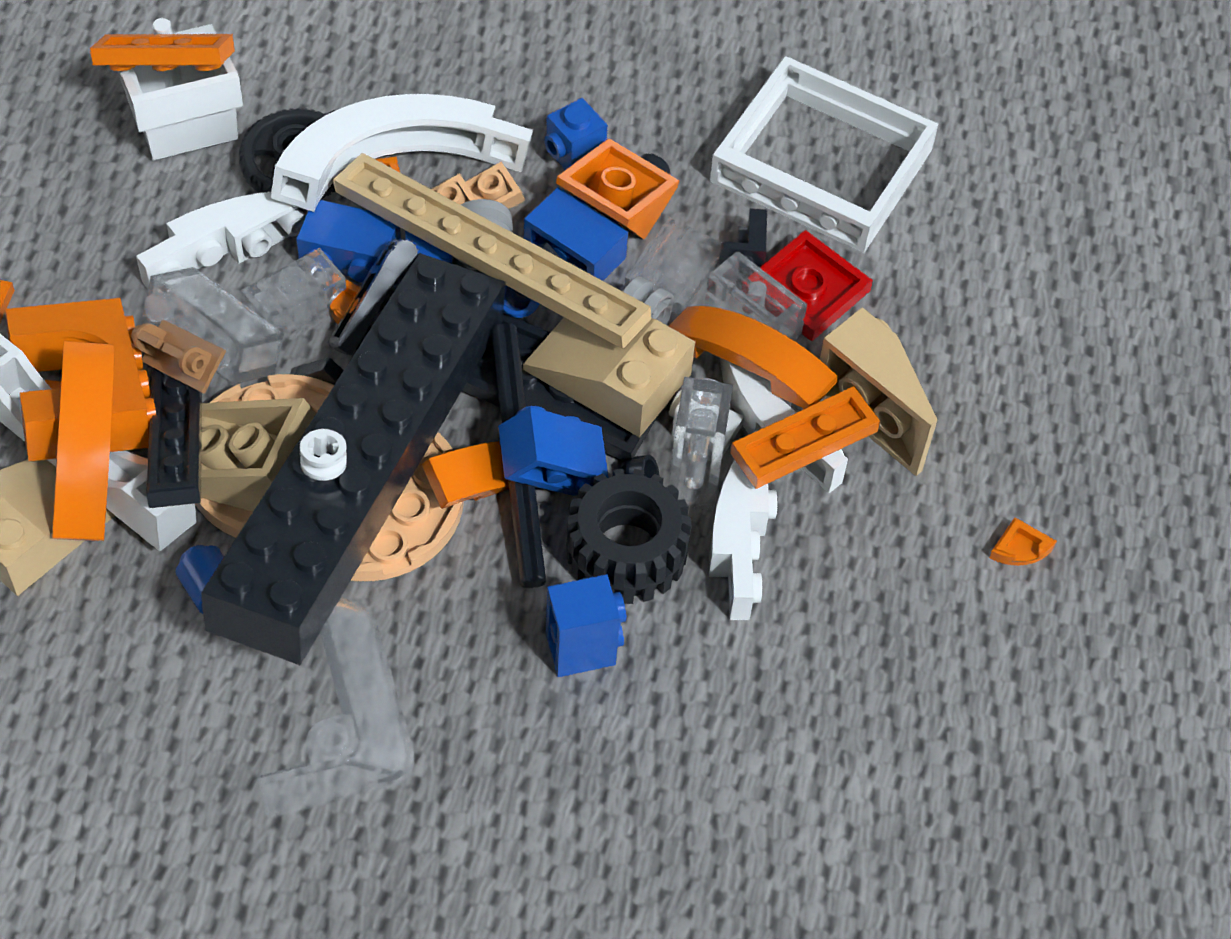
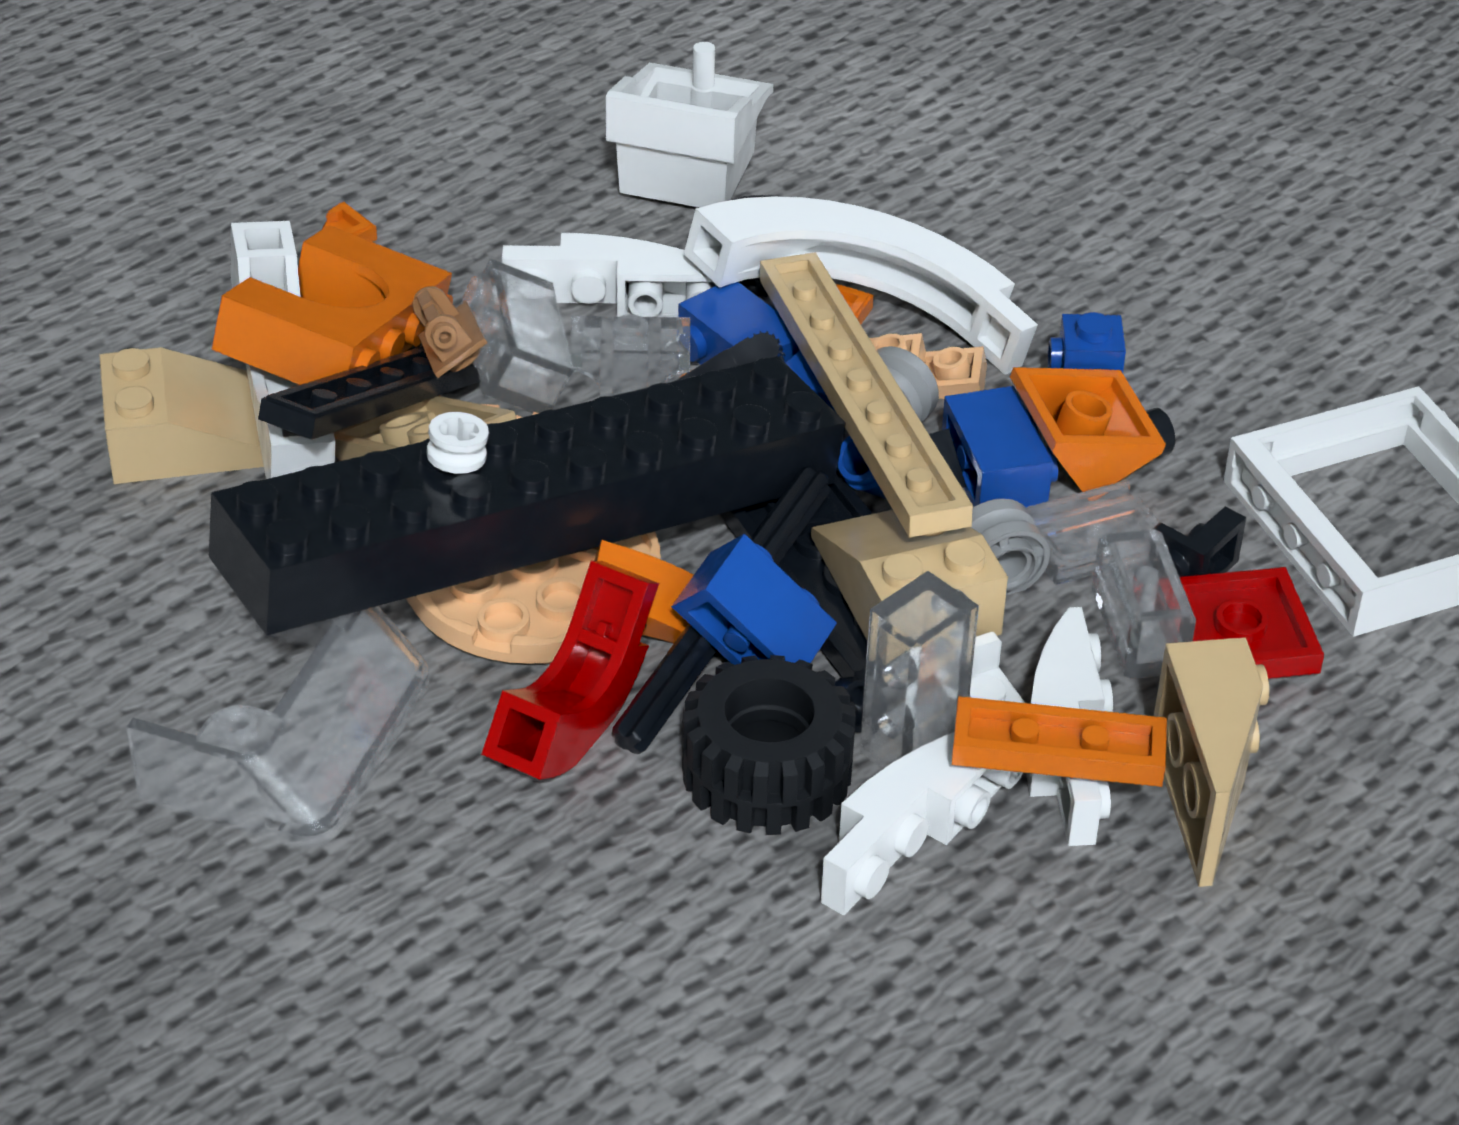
camera: 40 degrees right, 15 degrees down
orange slope [52,341,114,541] -> none
orange plate [90,34,235,71] -> none
blue brick [546,575,627,677] -> none
orange slope [669,306,838,409] -> none
orange tile [989,517,1057,566] -> none
none -> red arch [481,560,659,780]

